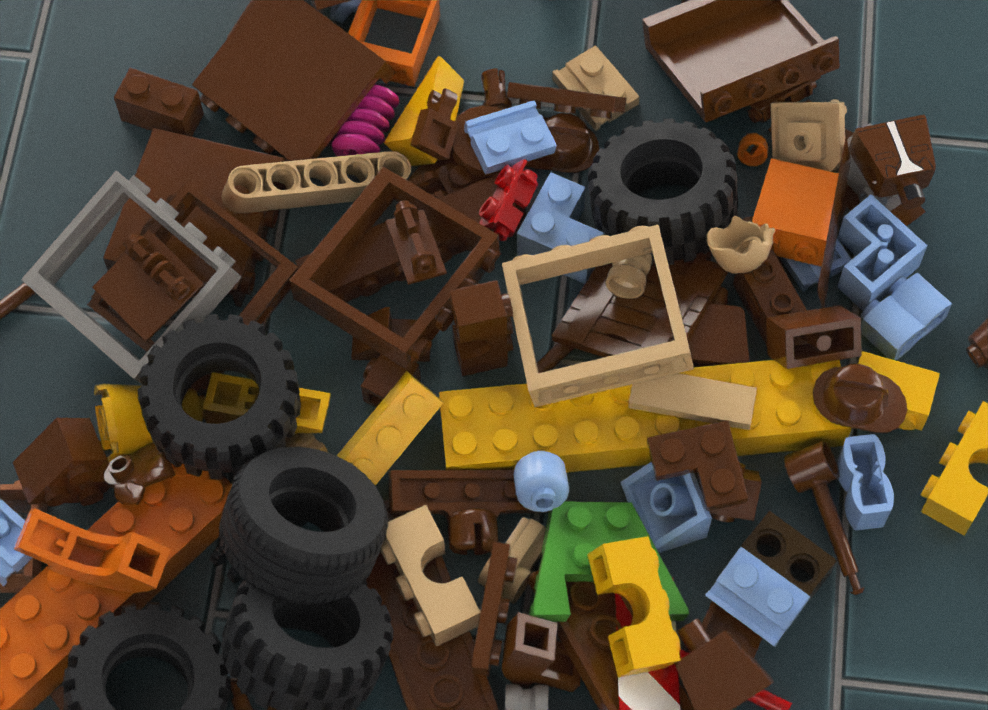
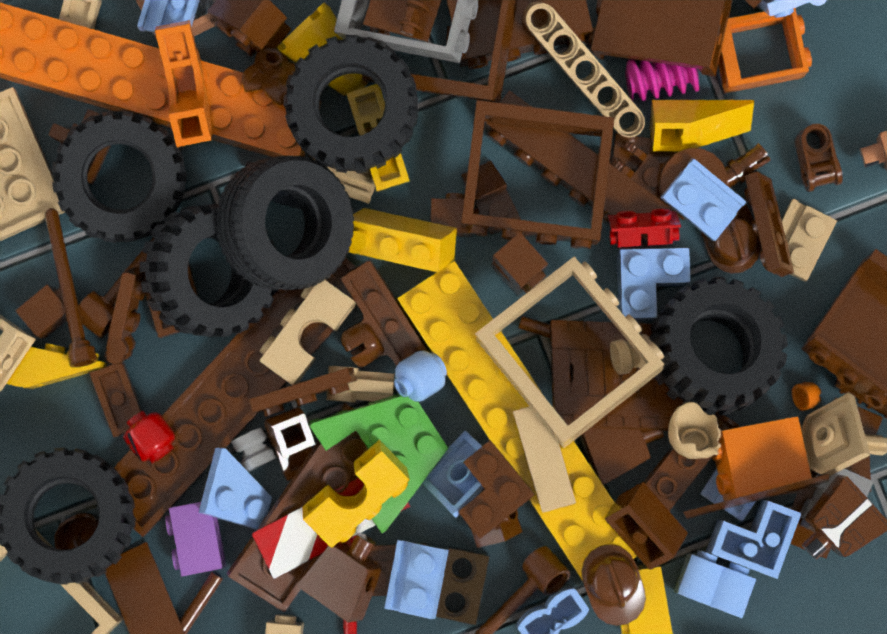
camera: 65 degrees right, 20 degrees up
reddish brown hinge [386,200,447,285] -> none
reddish brown plate [410,88,458,160] -> none
none -> reddish brown piece [795,124,843,192]

